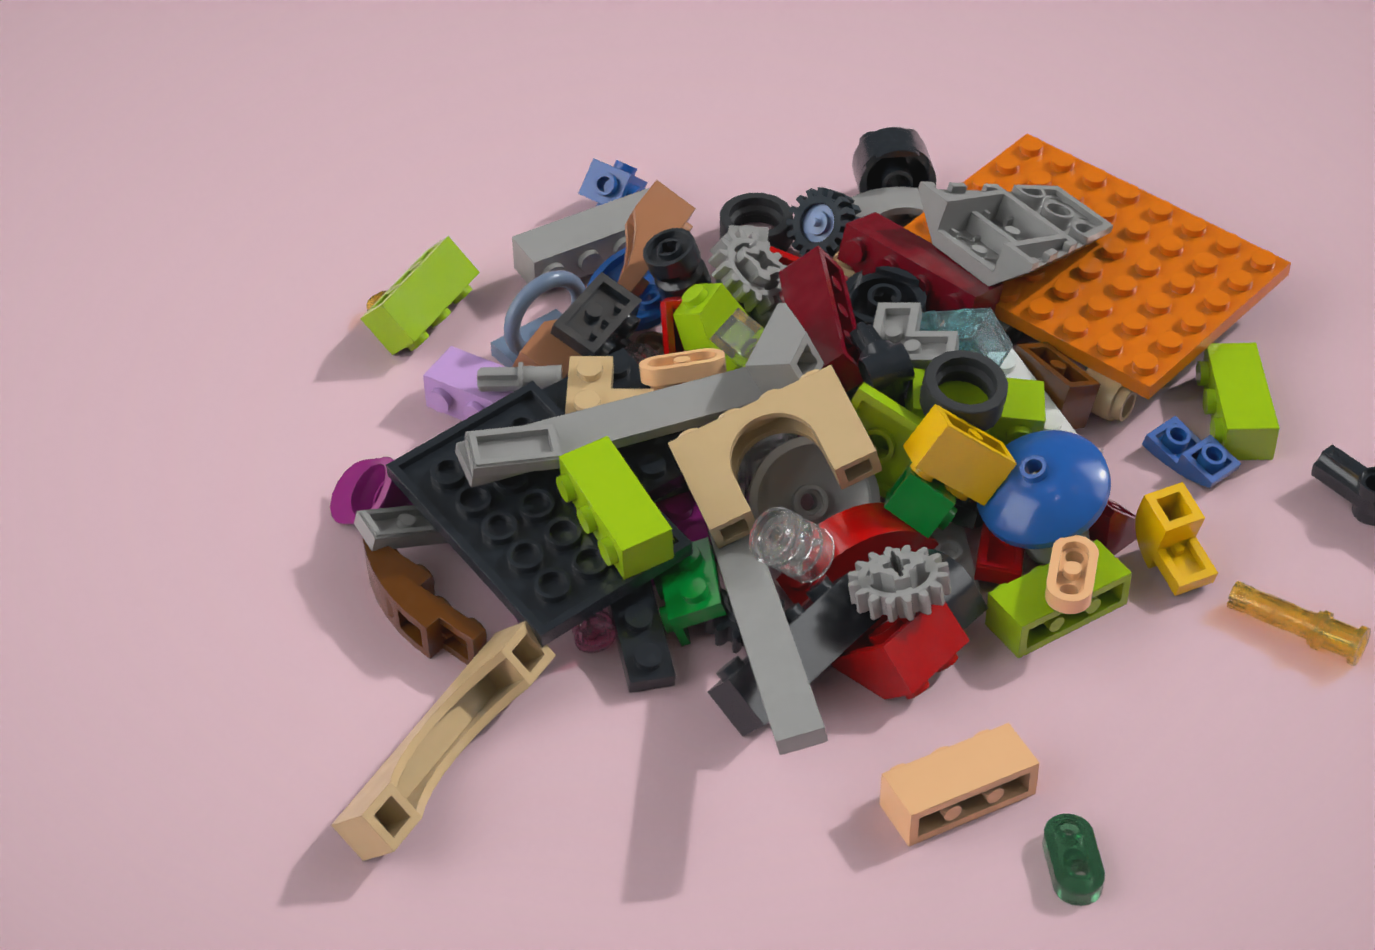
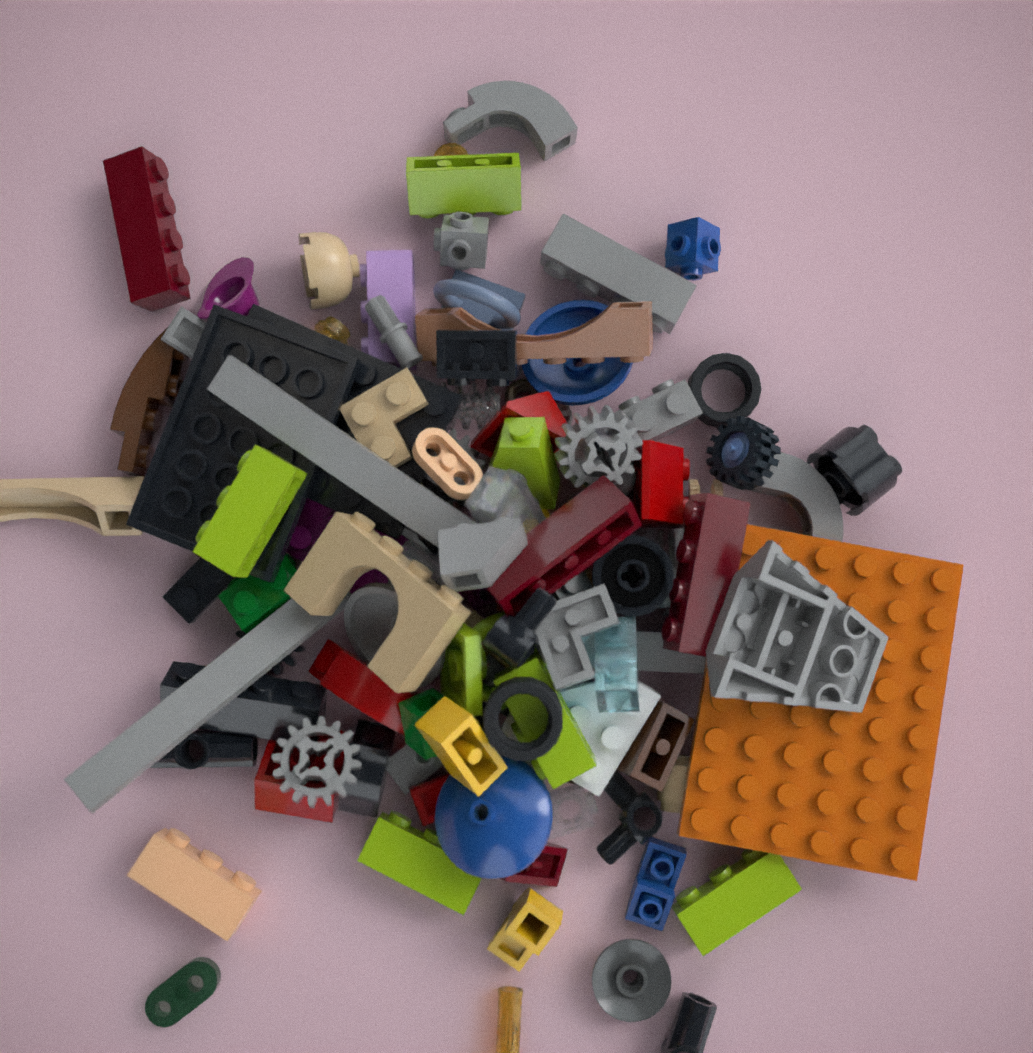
camera: 50 degrees right, 40 degrees up
light grey tile [465,422,563,478] -> none
black wheel [643,228,711,300] -> none
clear wheel [749,506,835,583] -> none
light nougat plate [1045,535,1099,614] -> none
none -> dark red brick [103,146,191,312]
none -> black piece [150,731,258,770]
none -> tan cylinder [298,232,360,310]
none -> light grey brick [434,212,489,270]
none -> light grey arch [443,81,578,162]
none -> dark grey dish [592,939,671,1022]
none -> black axle [596,770,663,865]

